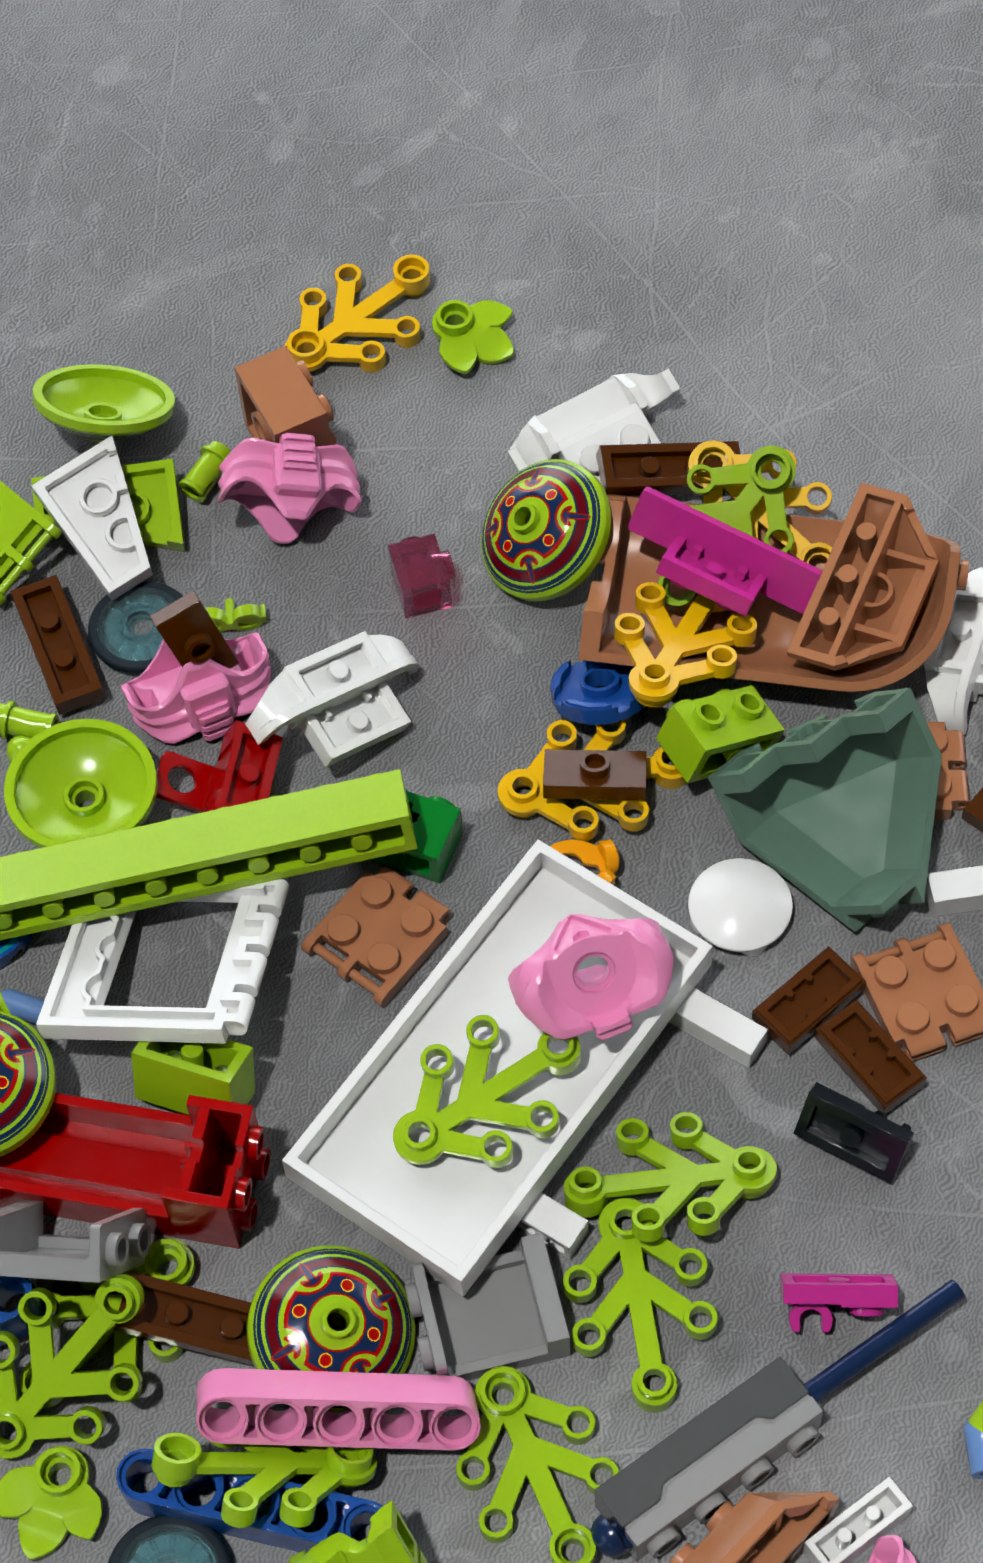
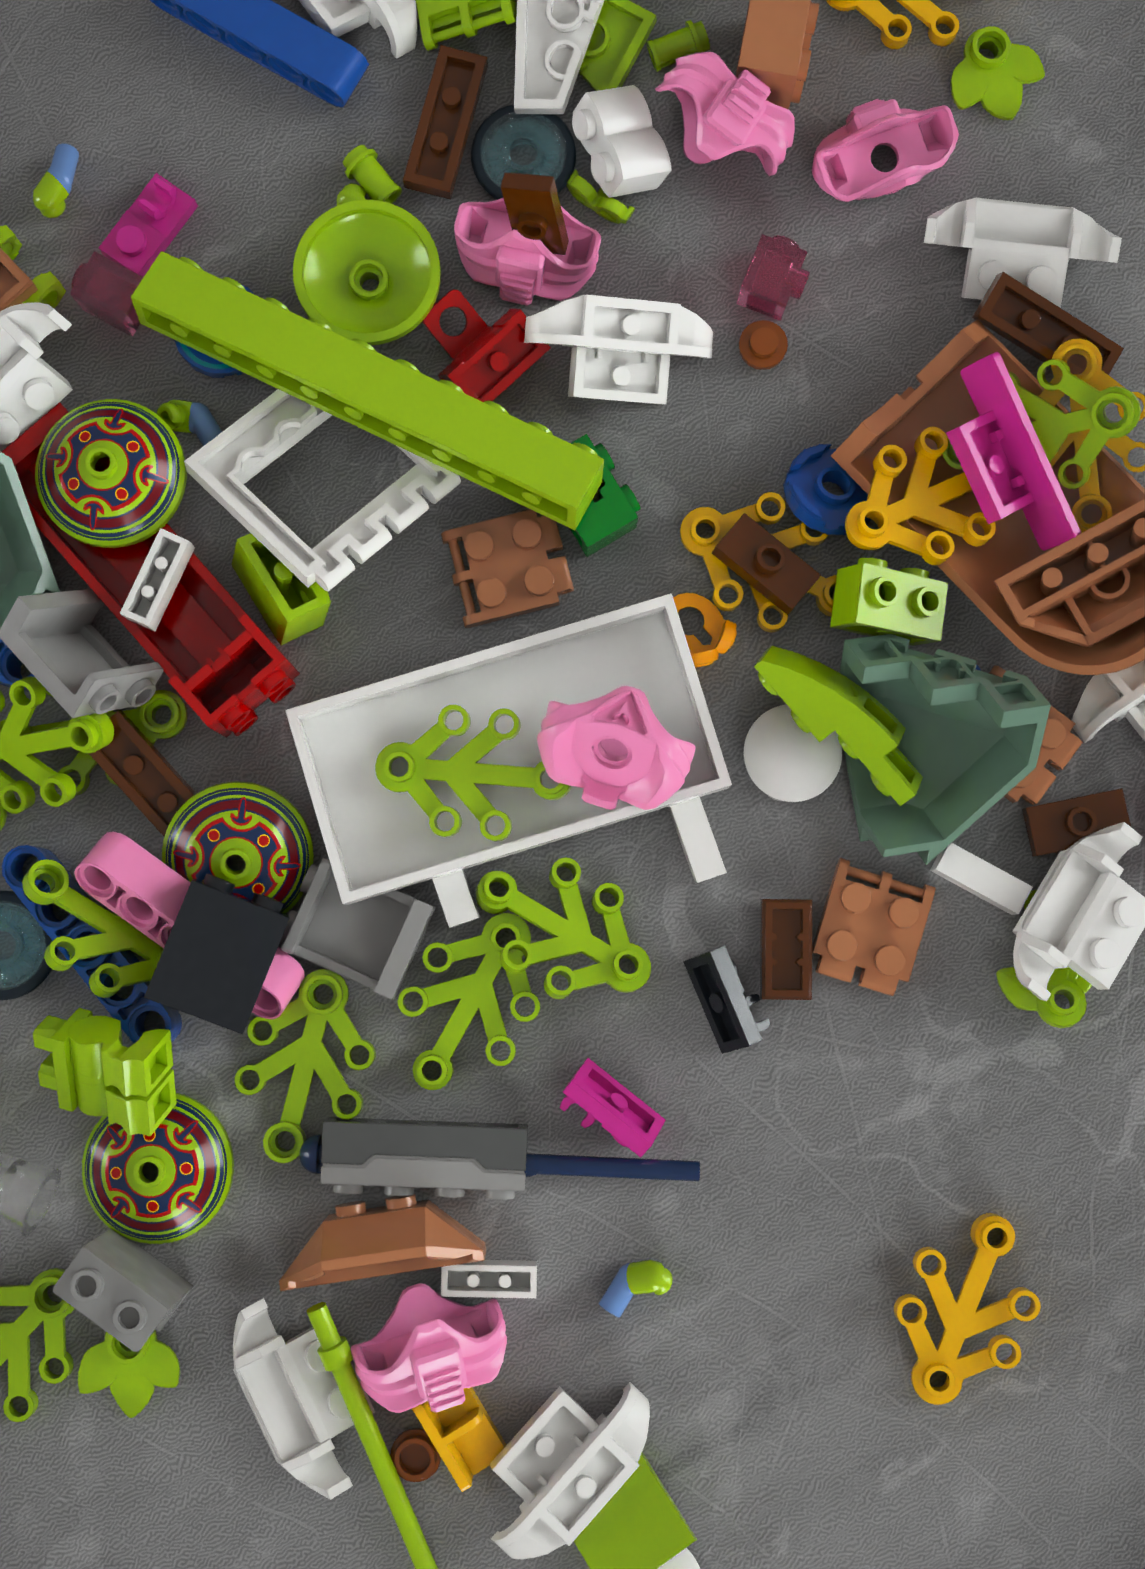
camera: 30 degrees right, 25 degrees up
dish [481,459,611,602] -> none
reddish brown plate [752,946,866,1054] -> none
none -> white piece [120,528,195,631]
none -> black panel [144,873,290,1034]
none -> white brick [572,85,672,198]
none -> dark orange plate [739,320,788,370]
none -> lime slope [754,646,923,806]
none -> bright pink piece [812,99,959,202]

